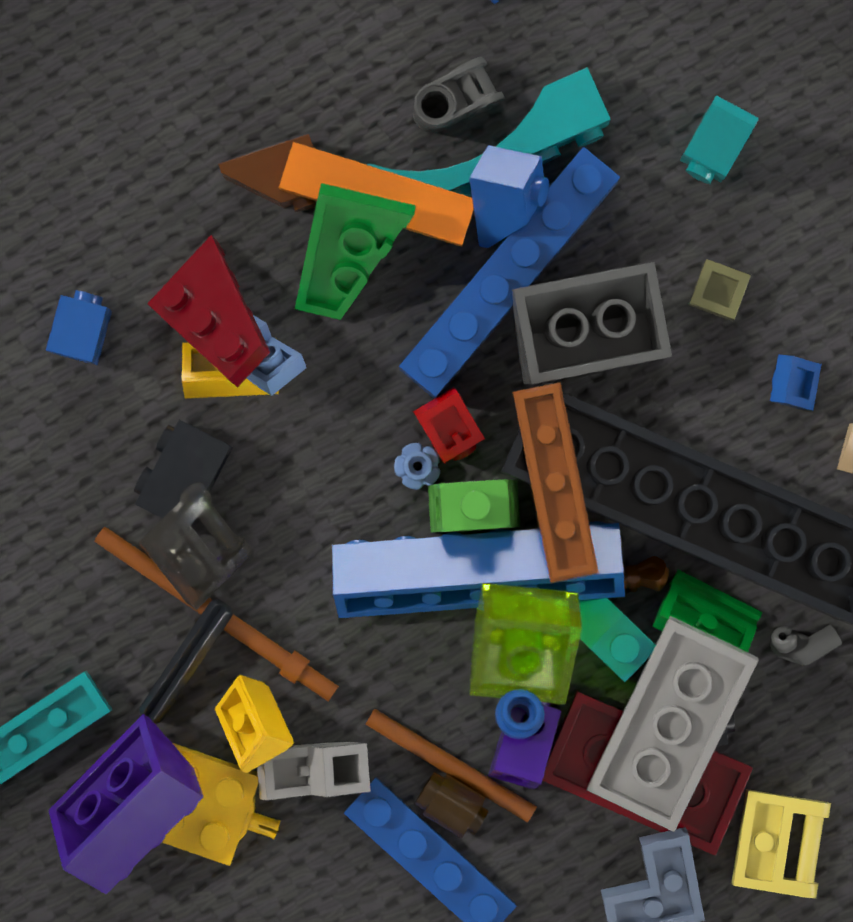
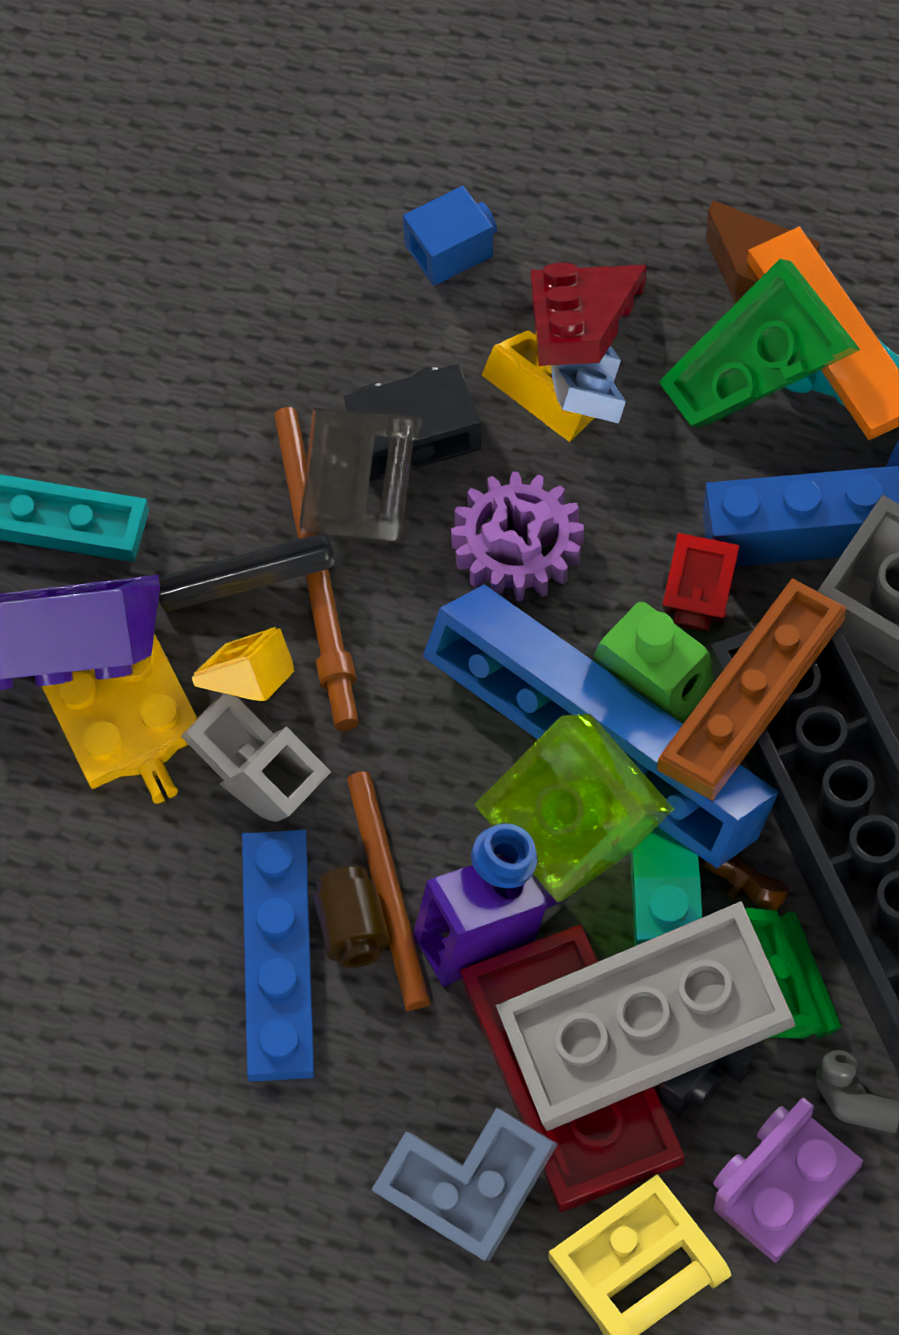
camera: 45 degrees right, 25 degrees down
medium blue plate [394,443,440,490] -> none
none -> medium lavender gear [451,472,584,601]
none -> medium lavender bracket [713,1097,863,1263]

